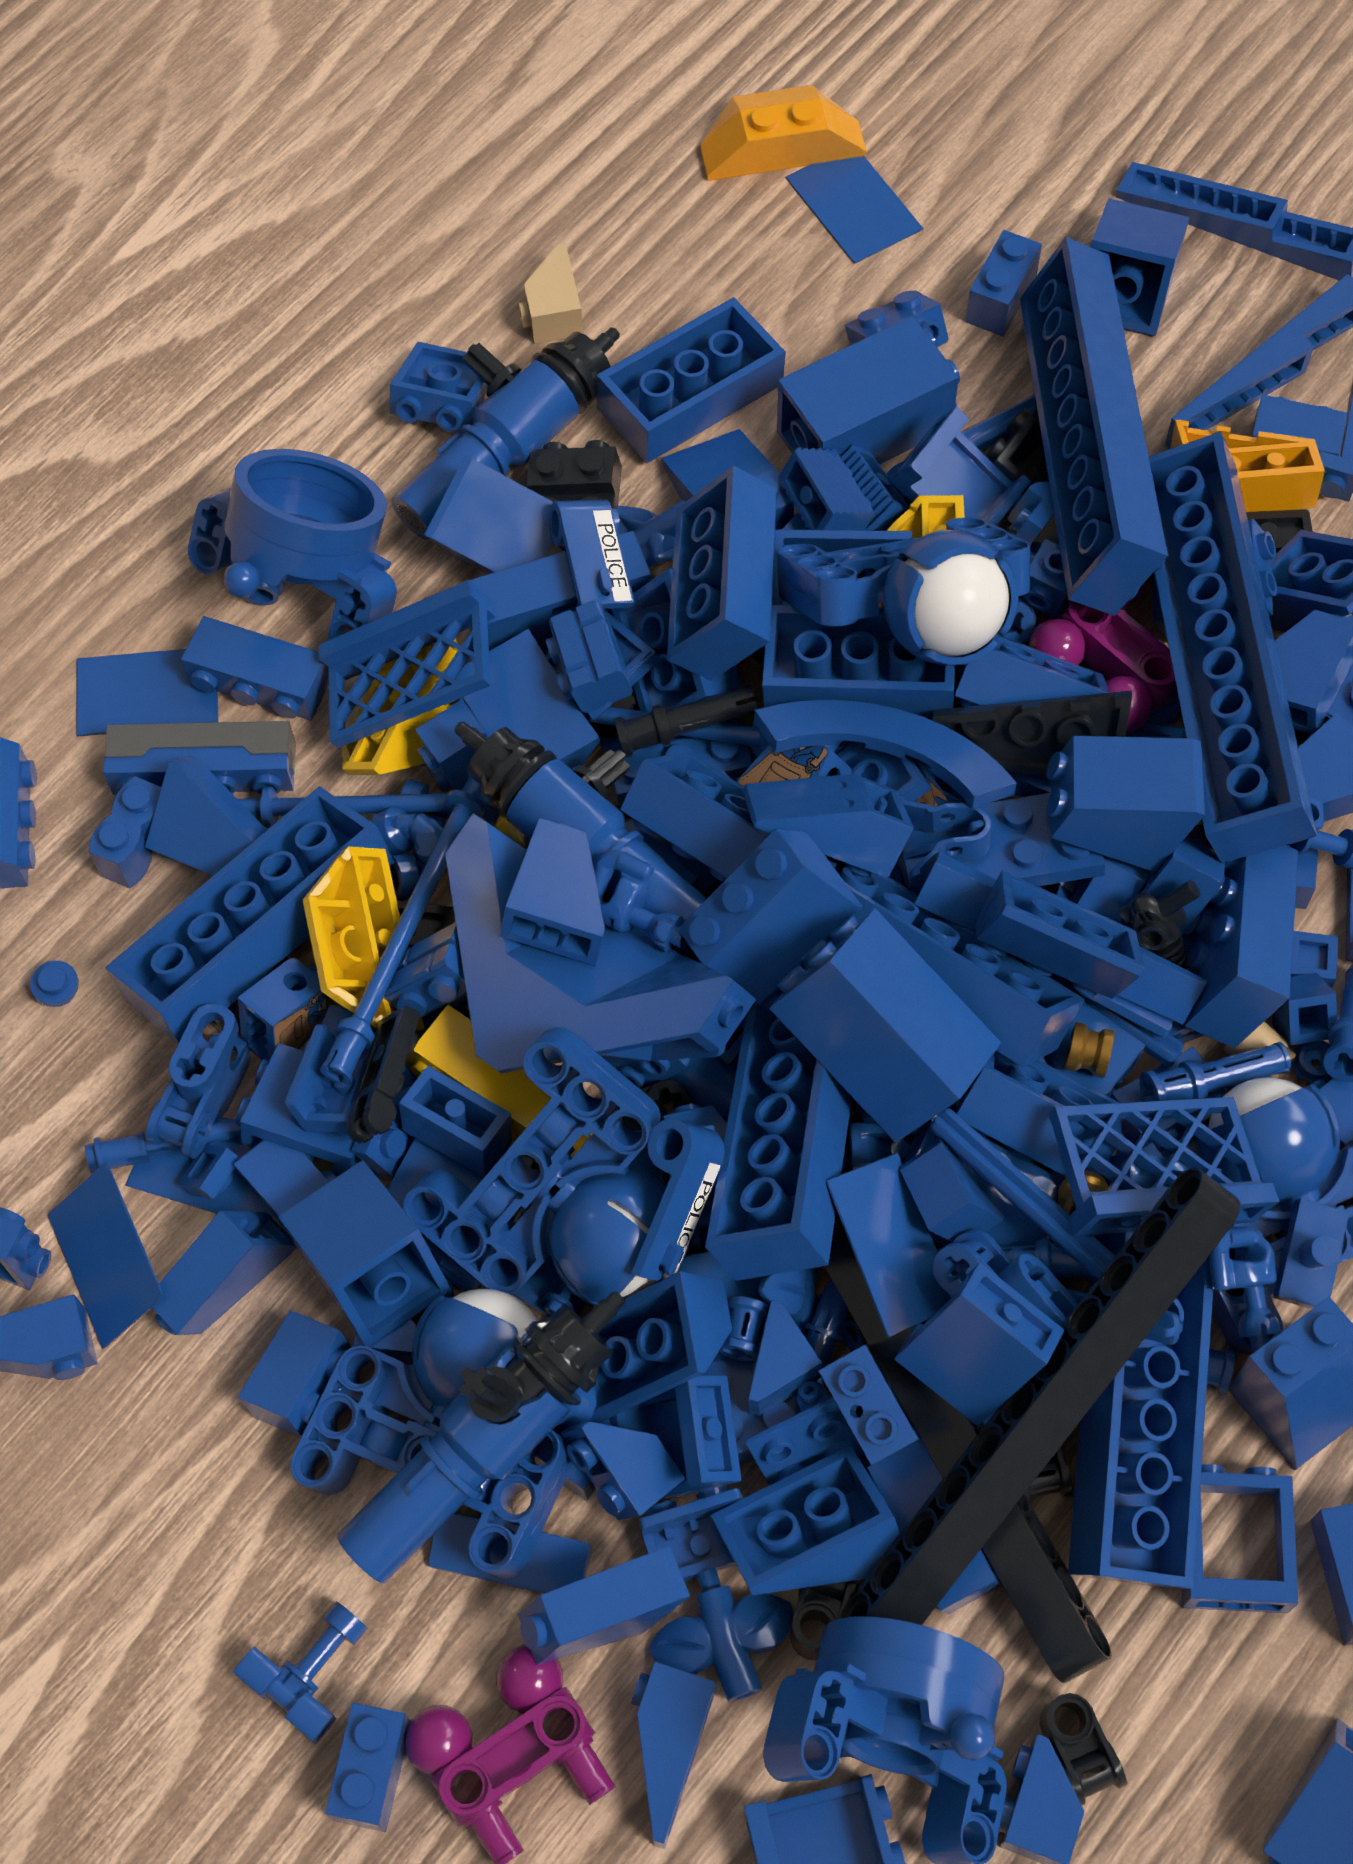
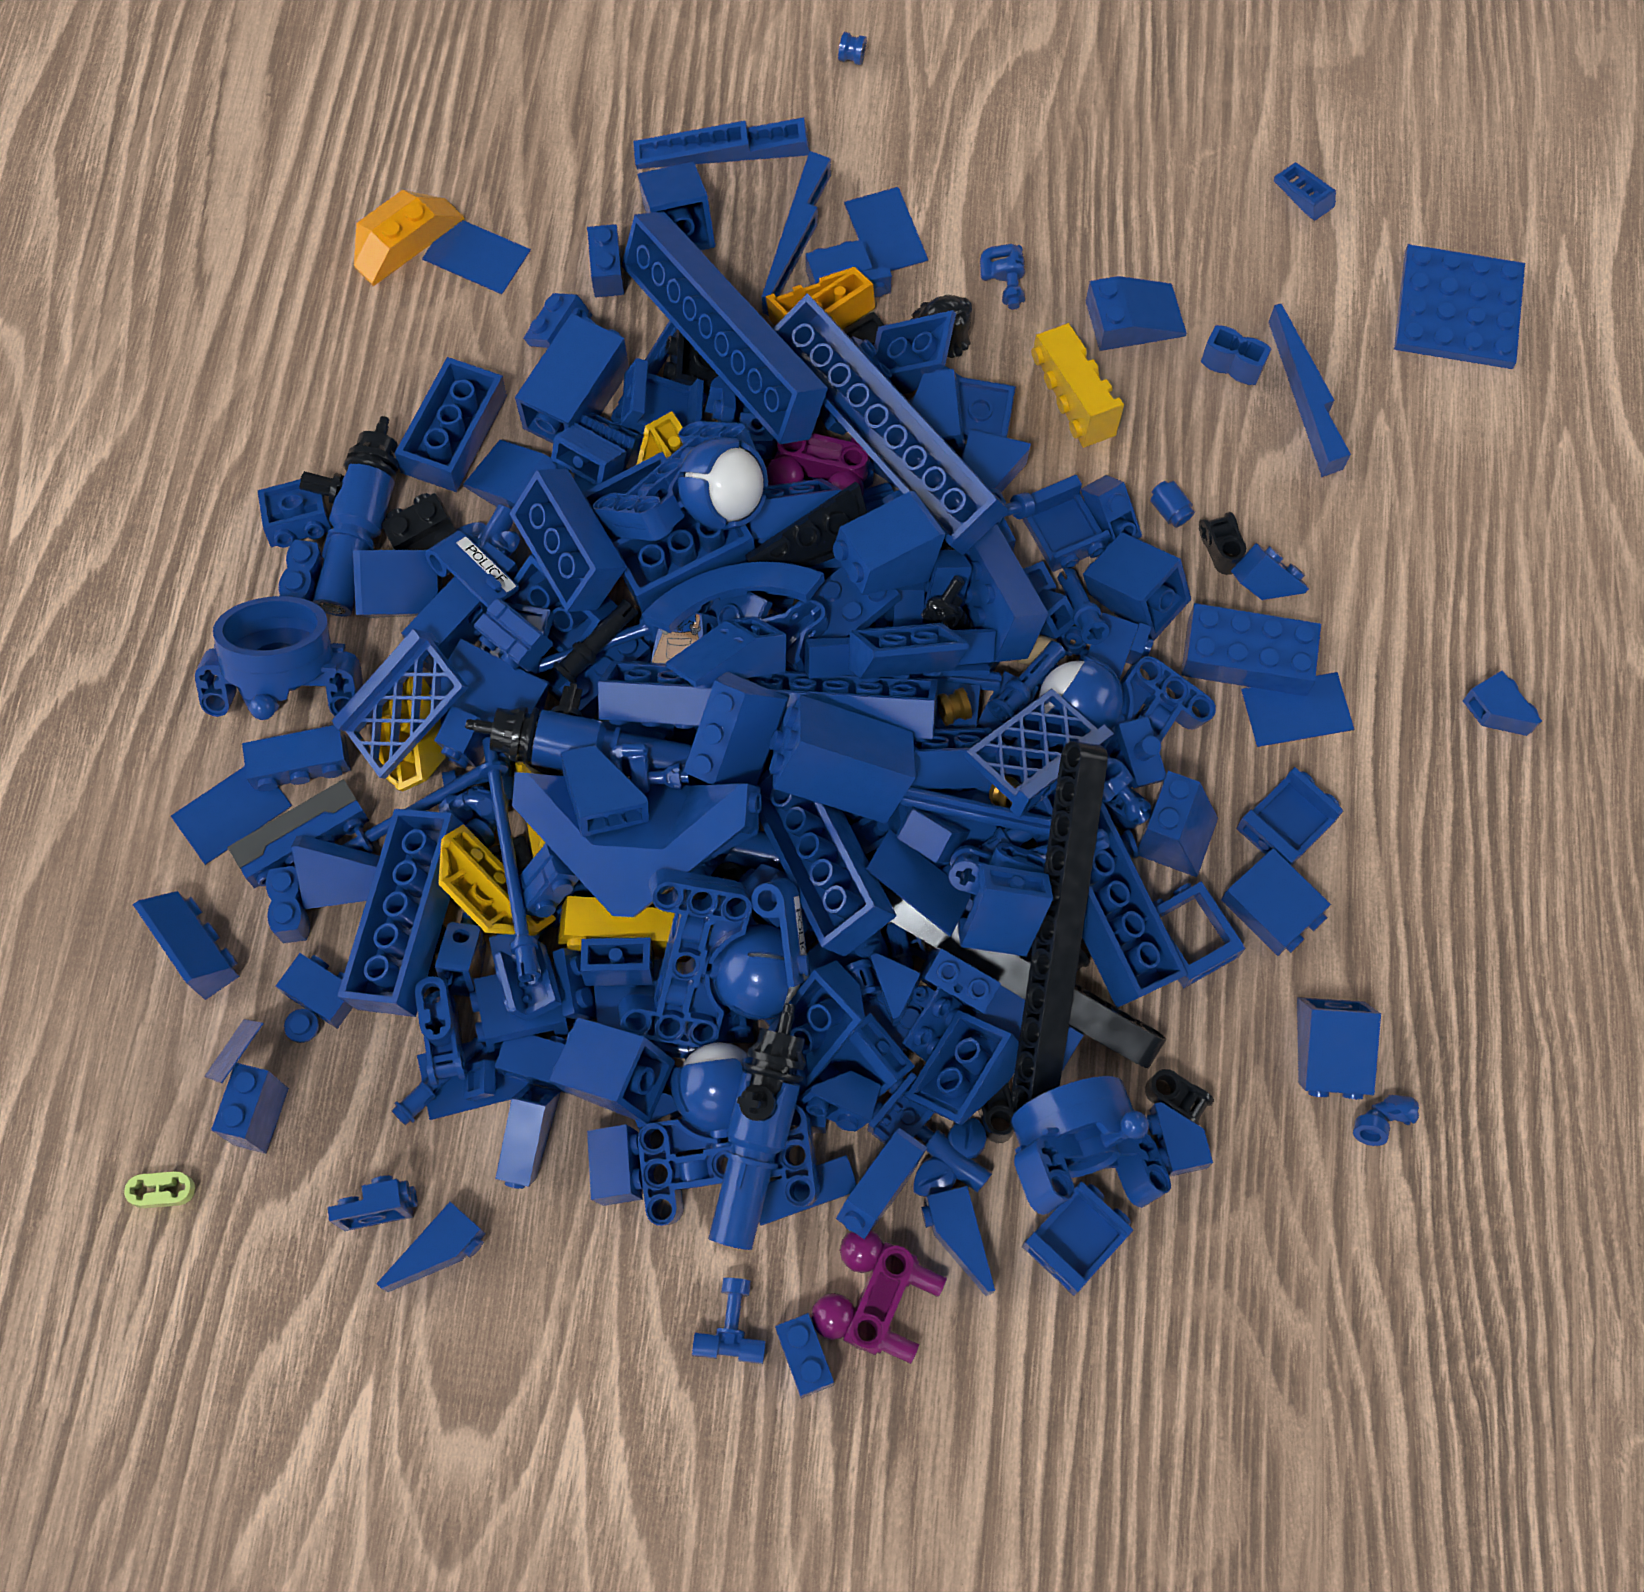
camera: 35 degrees left, 5 degrees up
blue piece [48,1162,165,1349] -> none
black hinge [345,1006,421,1144] -> none
tan slope [518,243,583,344] -> none
none -> blue brick [276,953,353,1029]
none -> blue brick [278,540,324,602]

